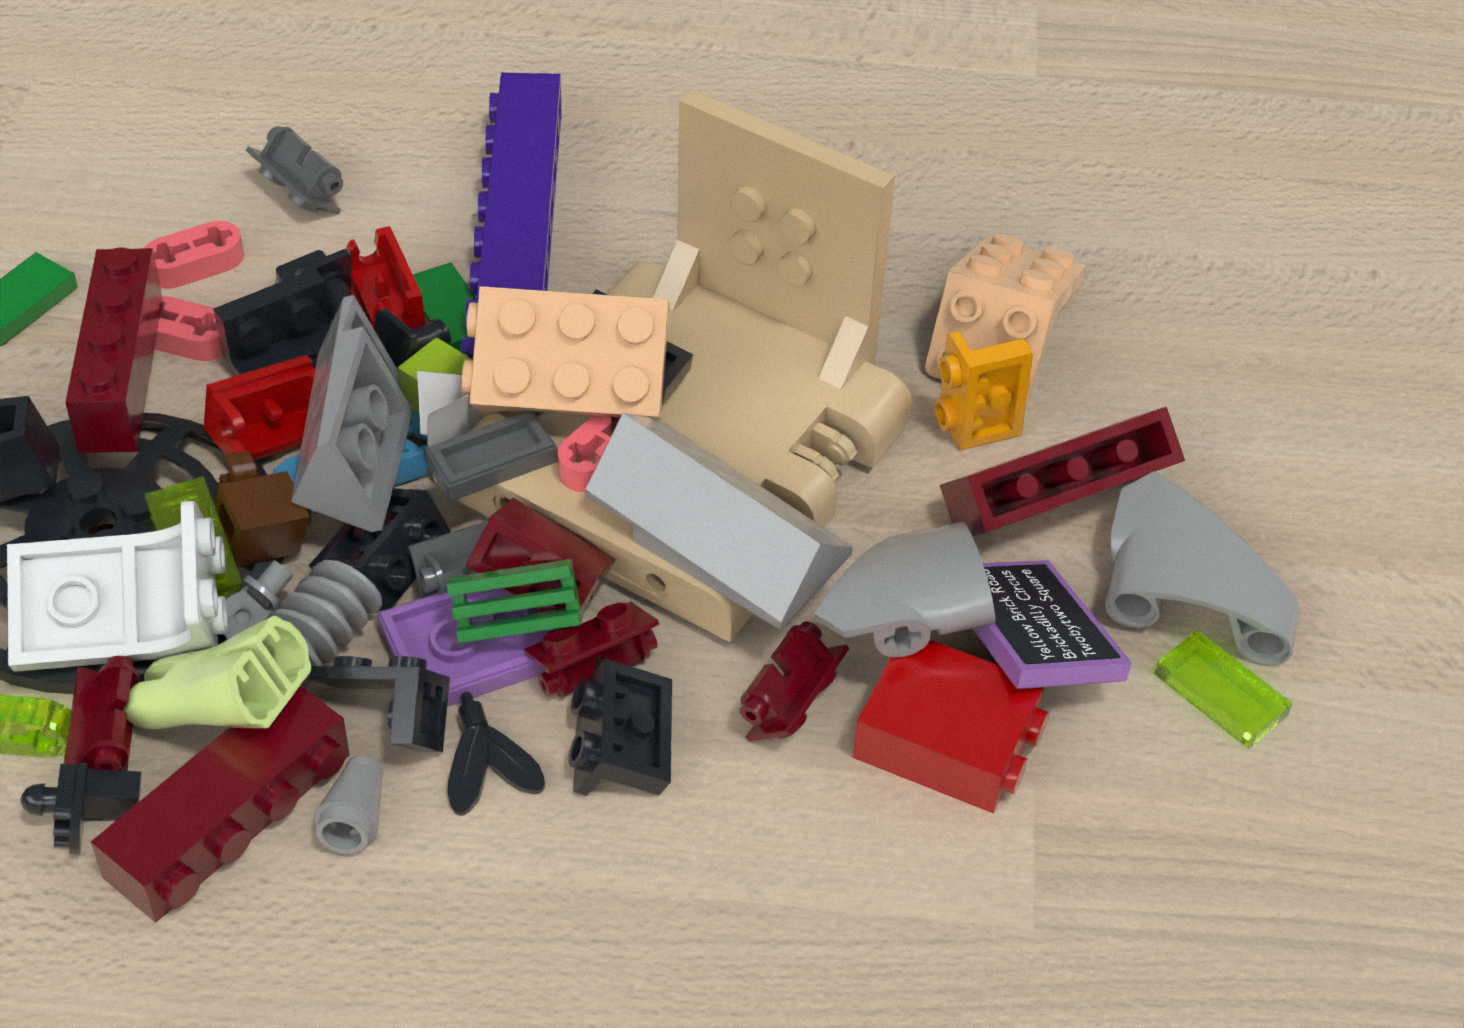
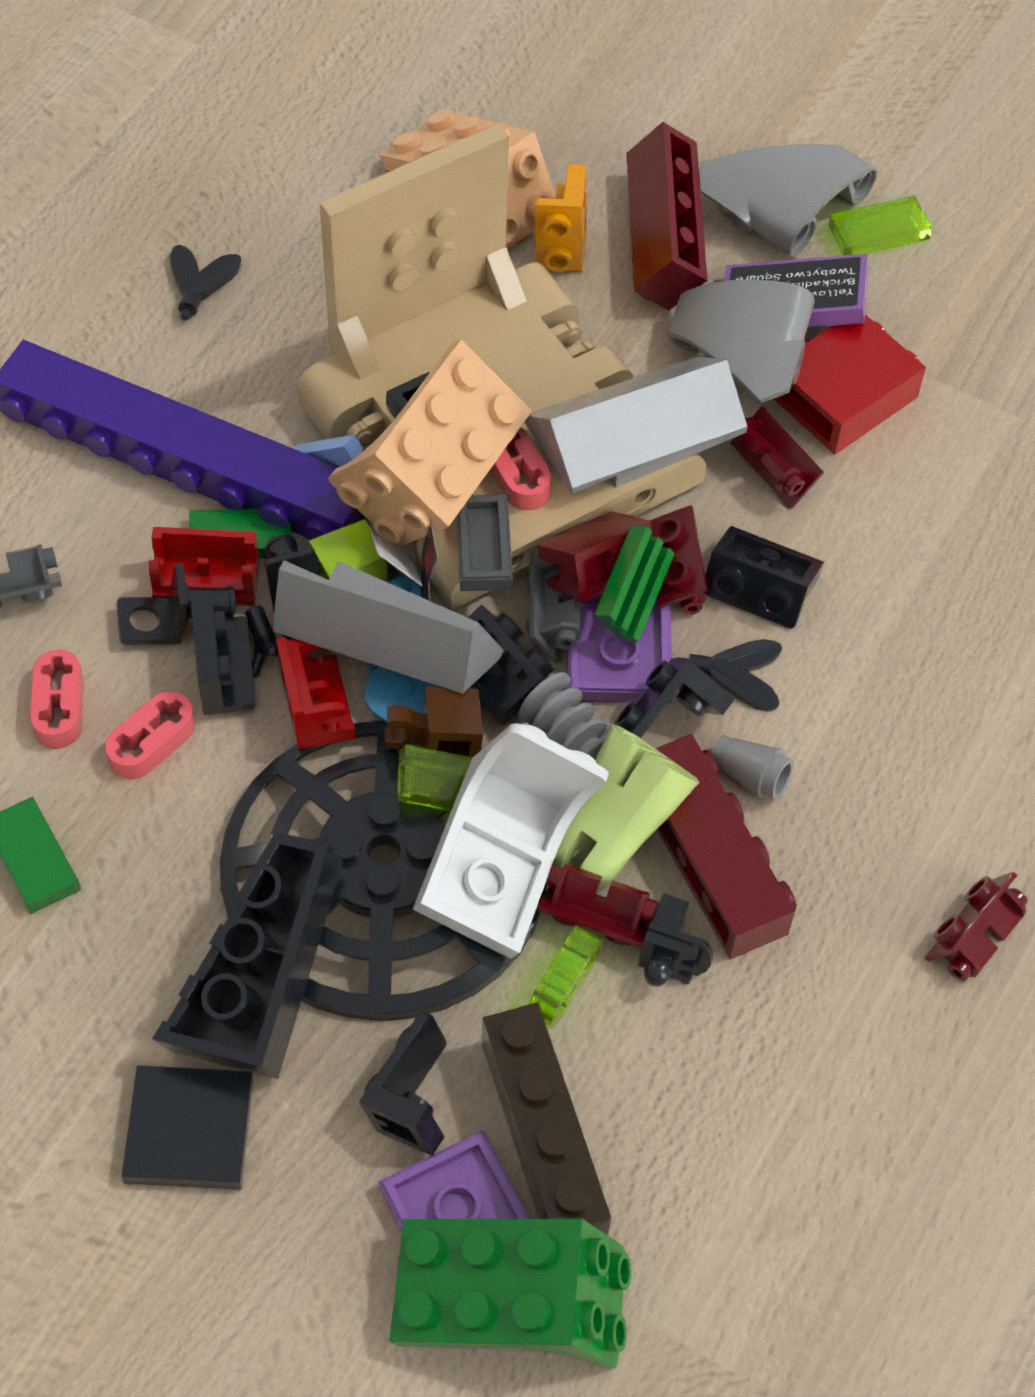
camera: 65 degrees left, 10 degrees up
dark red brick [65,247,163,453] -> none

